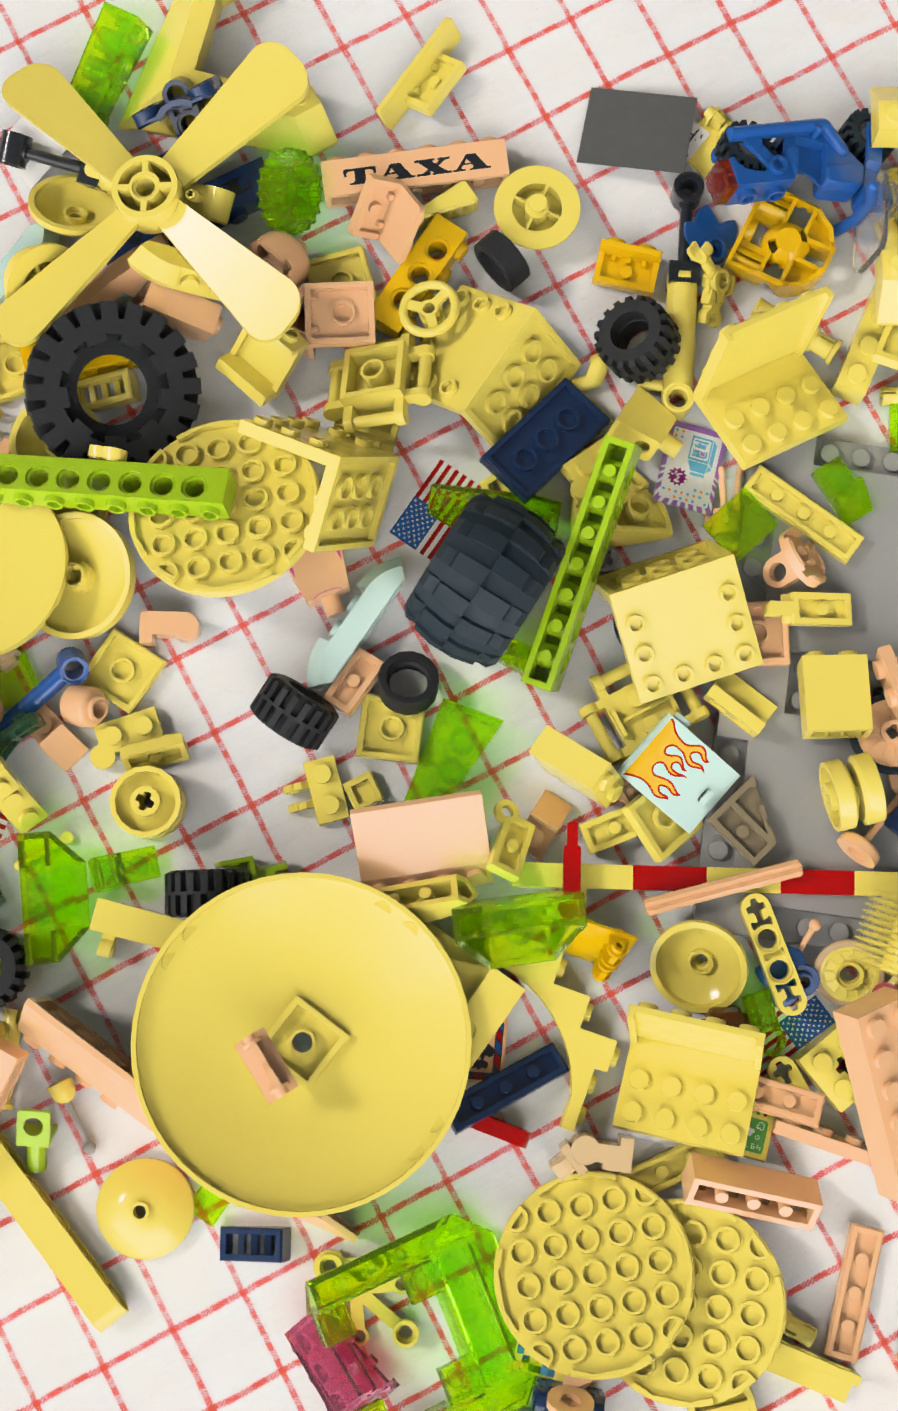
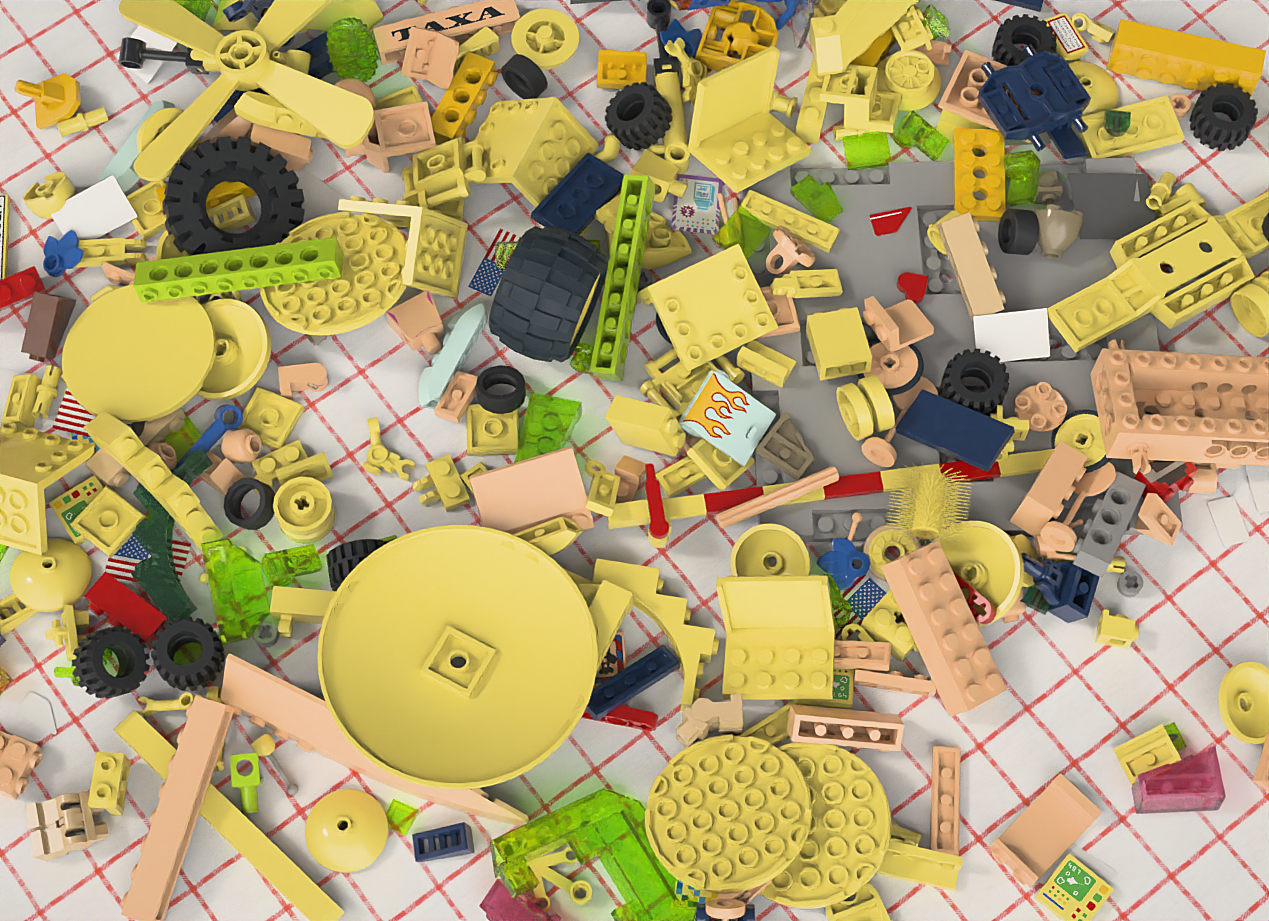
camera: 10 degrees left, 15 degrees down
light yellow dish [28,174,118,237] -> none
light yellow tile [87,444,128,462] -> none
light yellow panel [215,326,309,407] -> none
light nougat hinge [234,1027,299,1104] -> none
black tyre [250,673,339,750] -> none
light yellow piece [399,280,460,338] -> none
clear neon green wedge [451,891,587,969] -> none
yellow hinge [556,916,638,982] -> none
light yellow beam [739,893,807,1016] -> none
none -> black tyre [223,478,275,530]
none -> light grey bush [253,621,279,647]
none -> light yellow piece [362,417,415,481]

